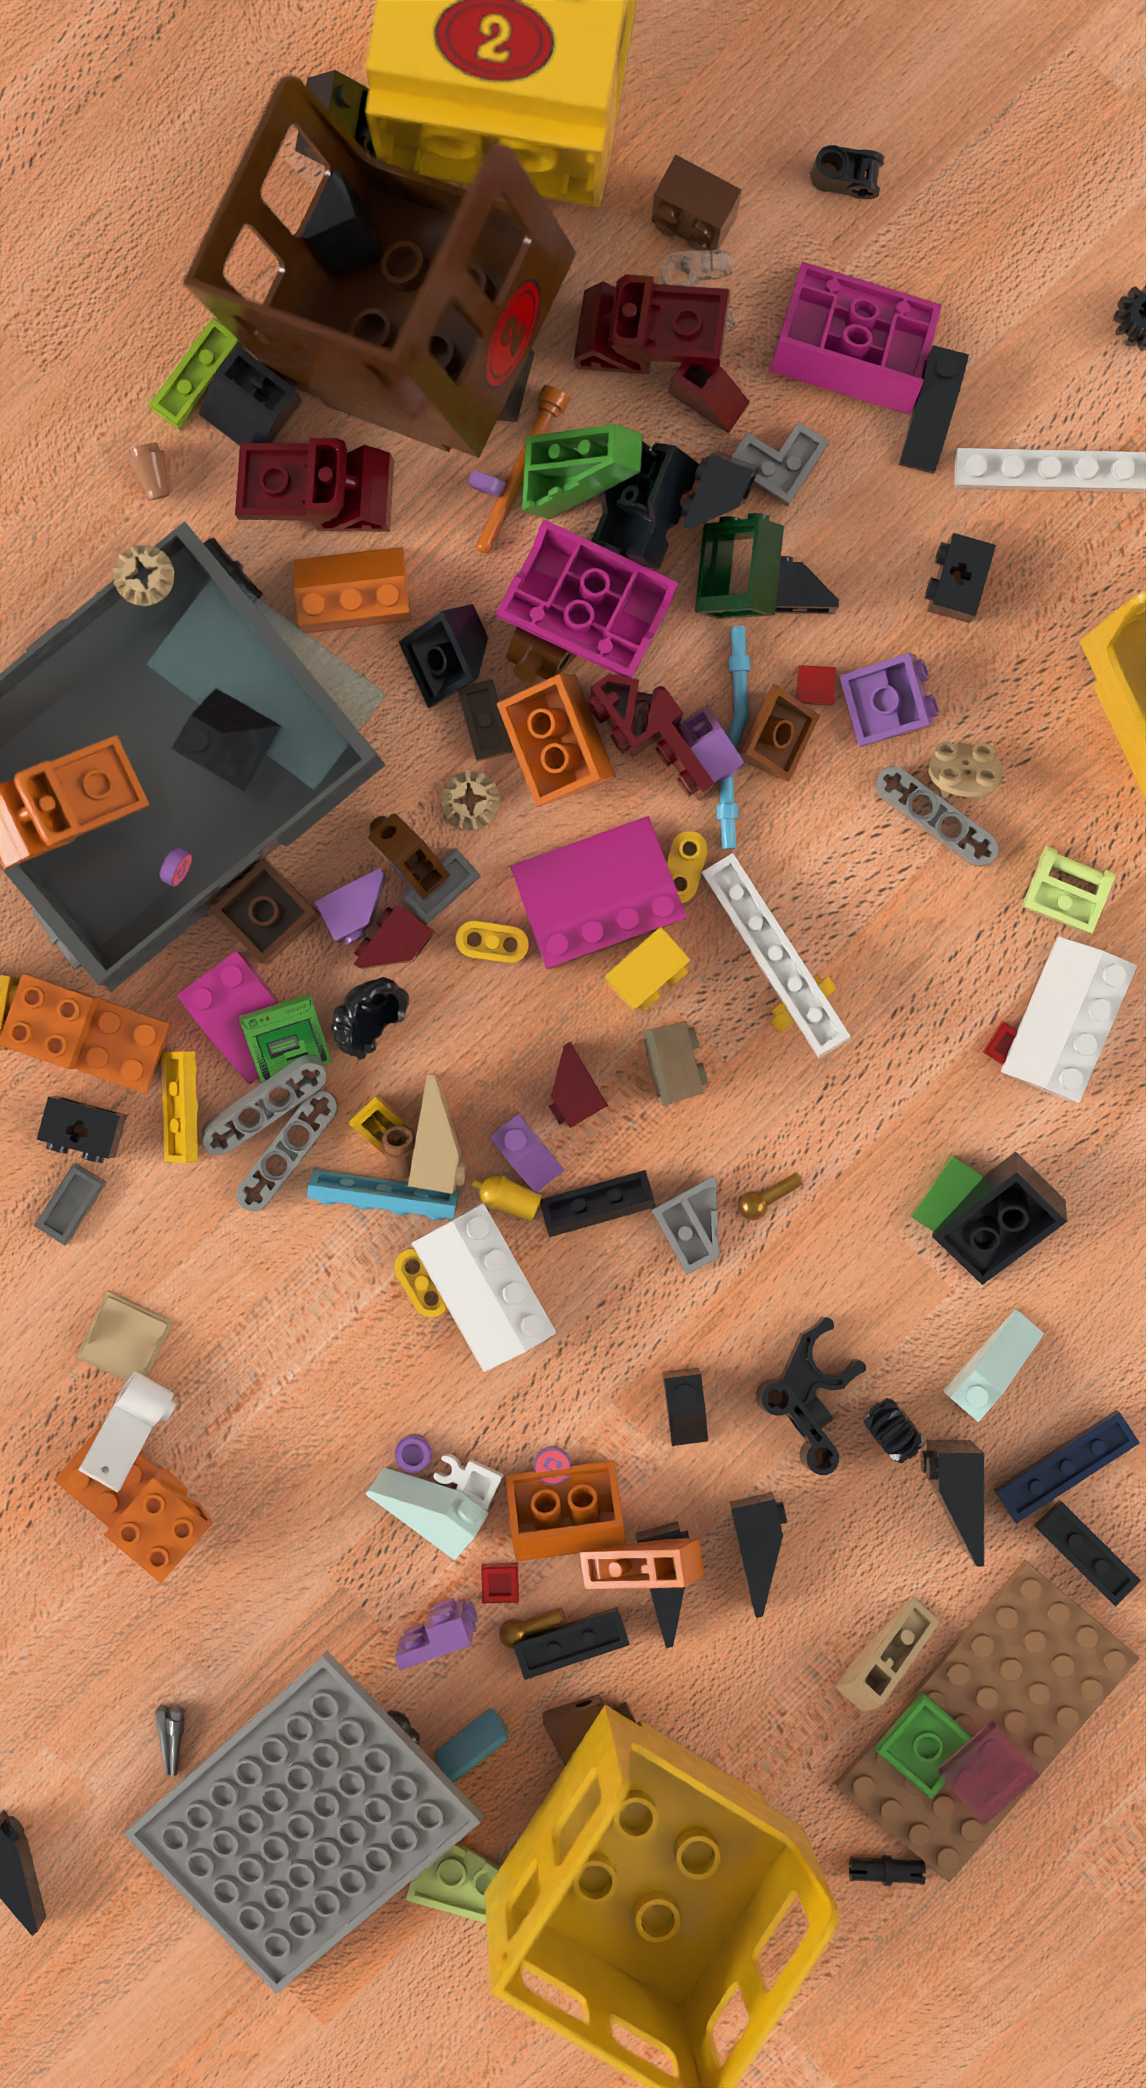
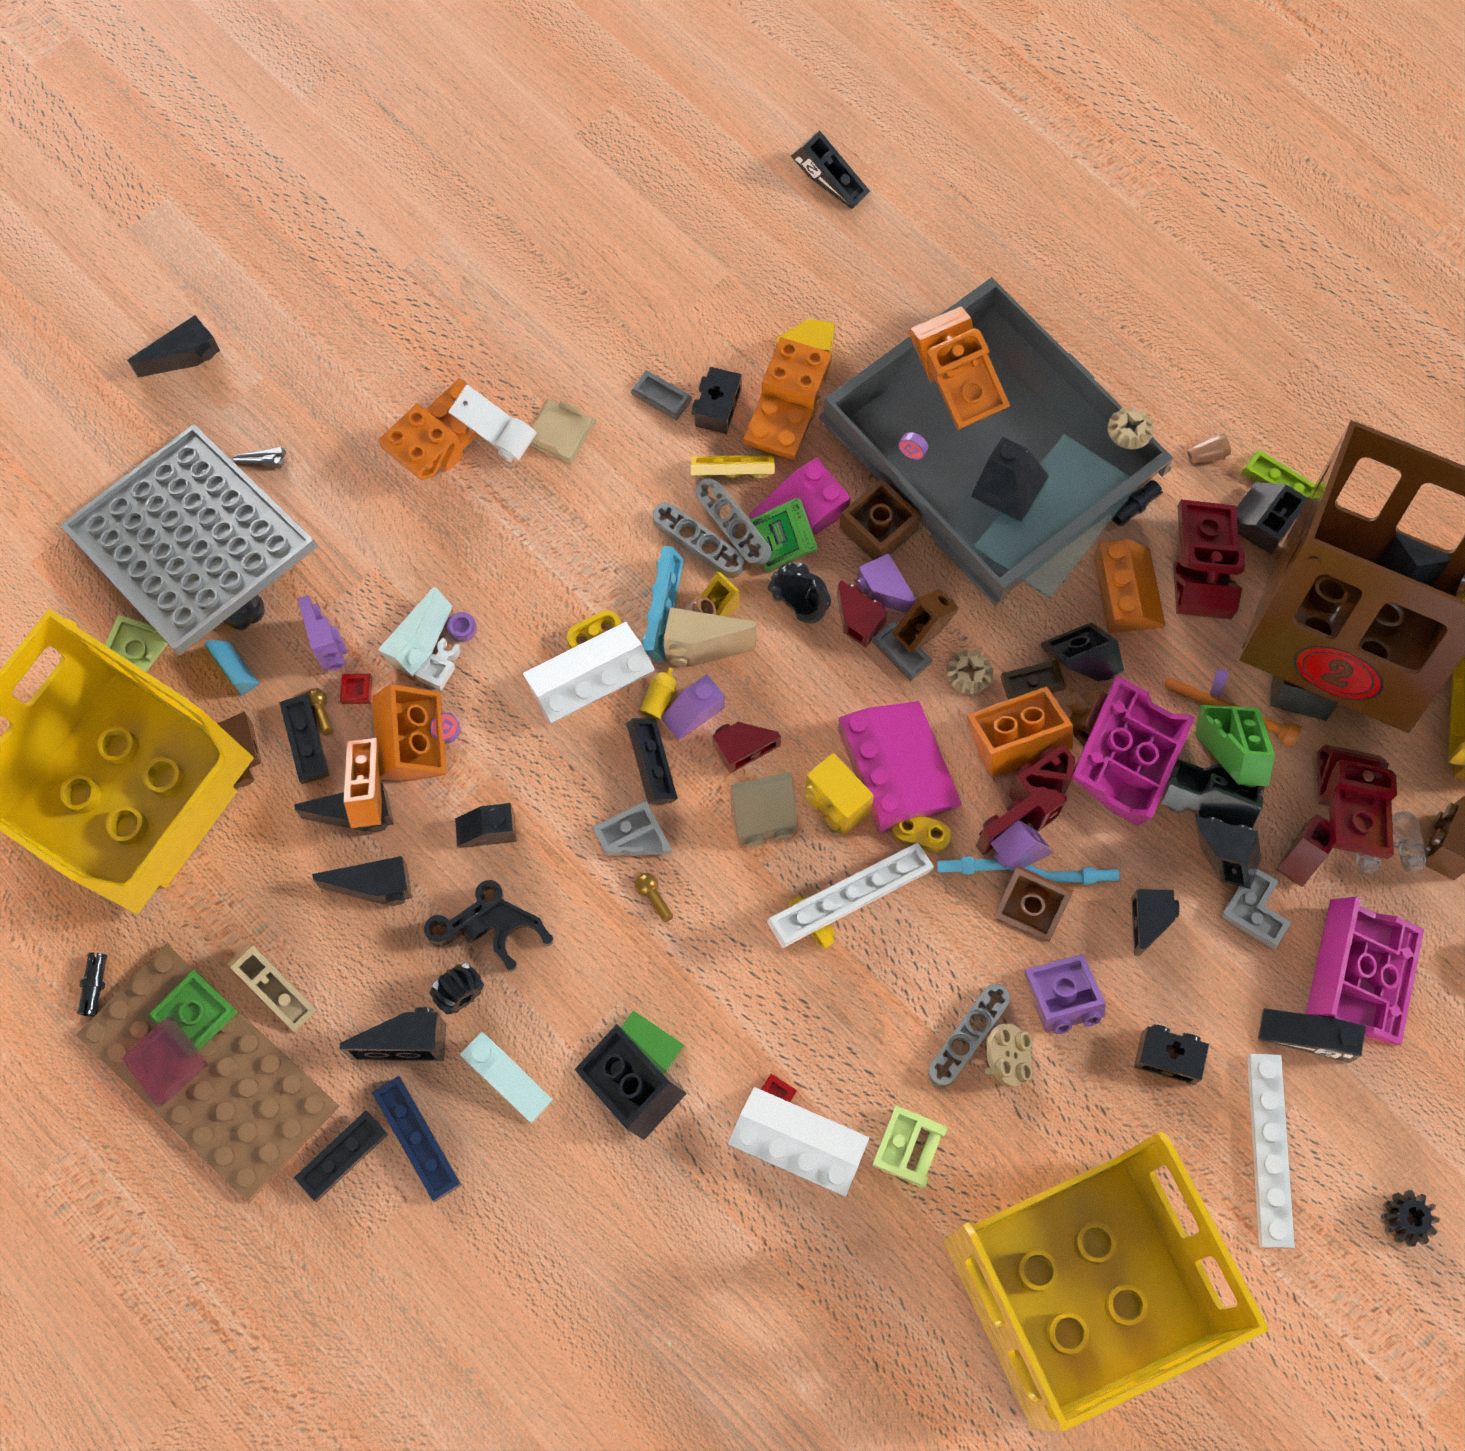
camera: 90 degrees right, 20 degrees down
yellow plate [455,921,529,964] -> none
dark green window [695,513,784,619] -> none
red tile [796,665,836,706] -> none

